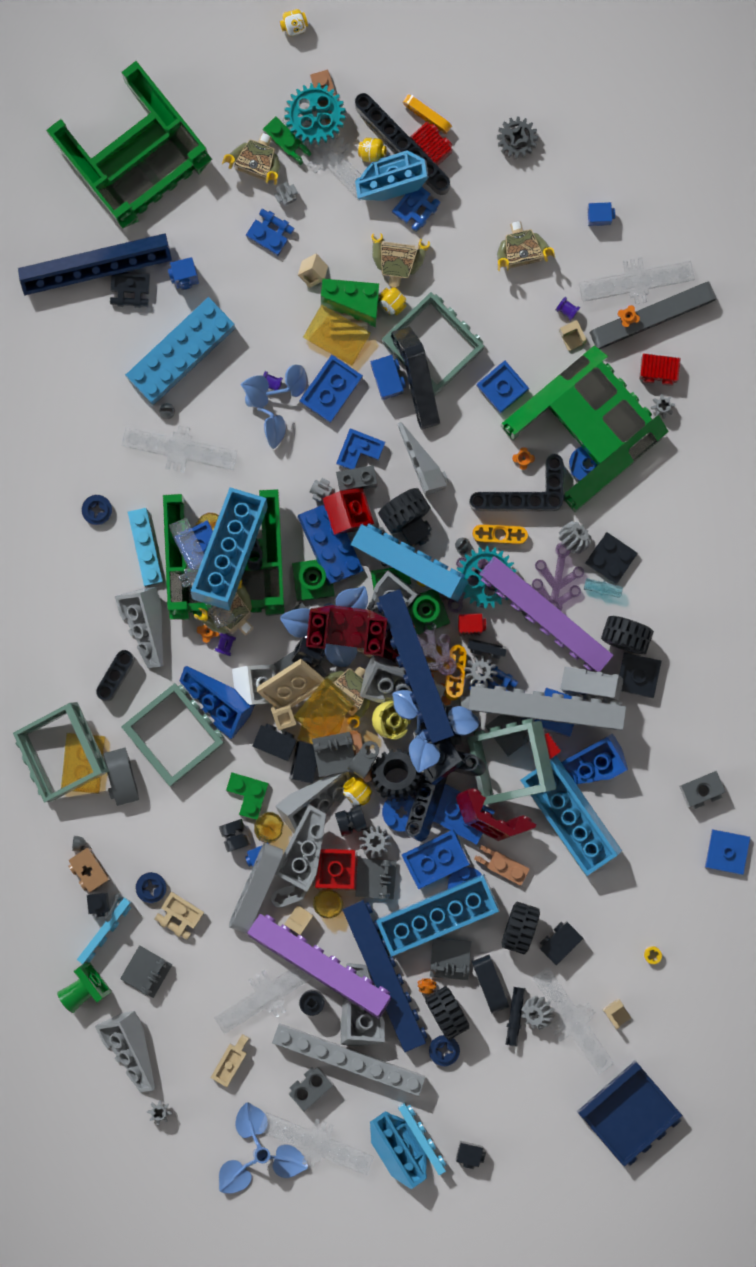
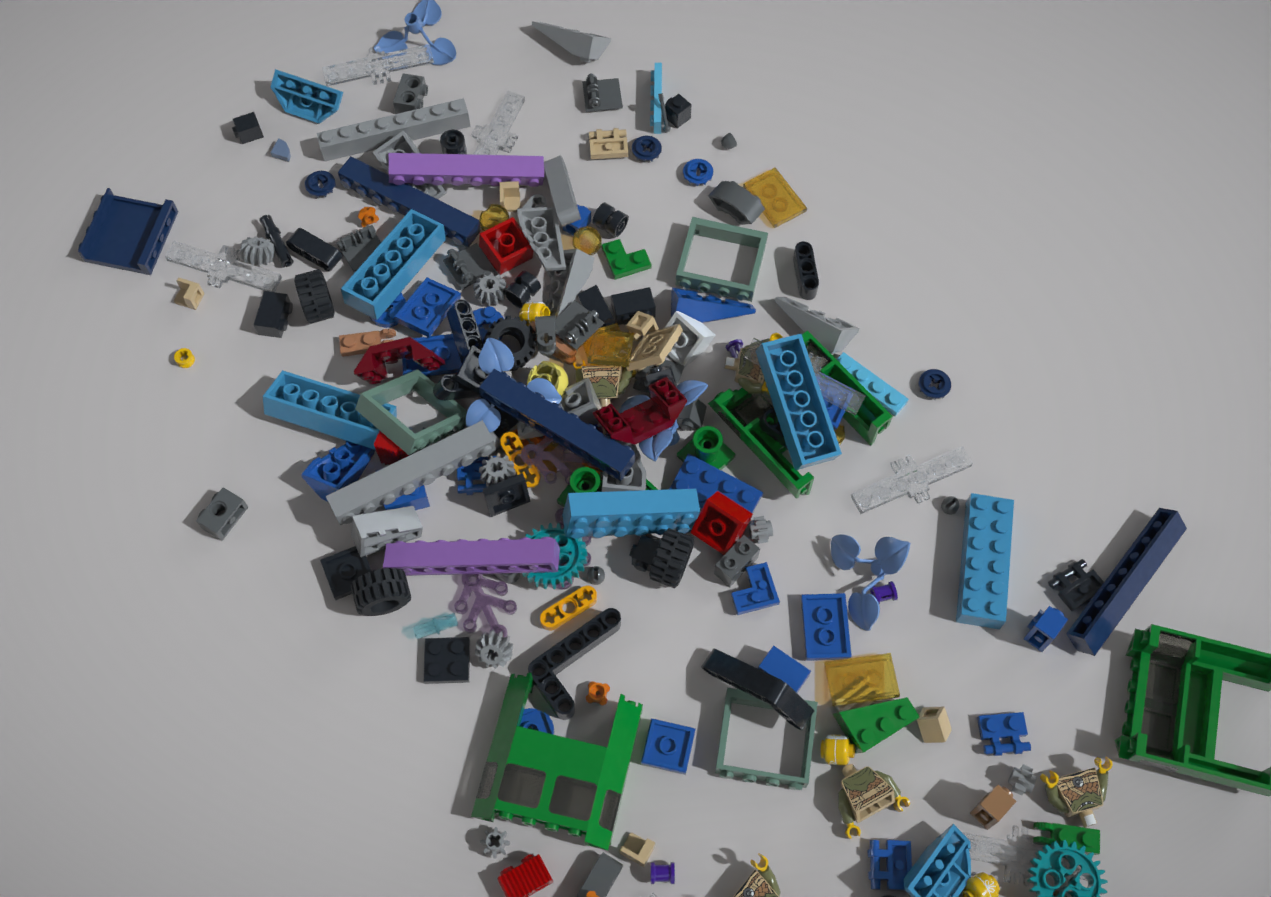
camera: 140 degrees right, 20 degrees down
sand green window [13,702,109,803] -> none
green plant [57,962,112,1013] -> none
medium nougat brick [68,847,111,893] -> none
light grey gear [147,1100,172,1125] -> none
tan plate [210,1034,249,1087] -> none
light grey wedge [398,422,449,496] -> none
medium azure plate [398,1102,447,1175] -> none
black tyre [425,986,470,1040] -> none
red brick [458,614,486,636] -> none
blue plate [705,829,750,875] -> none
none -> sand blue tile [270,138,291,162]
none -> blue gear [683,159,714,186]
none -> medium nougat brick [970,784,1017,830]

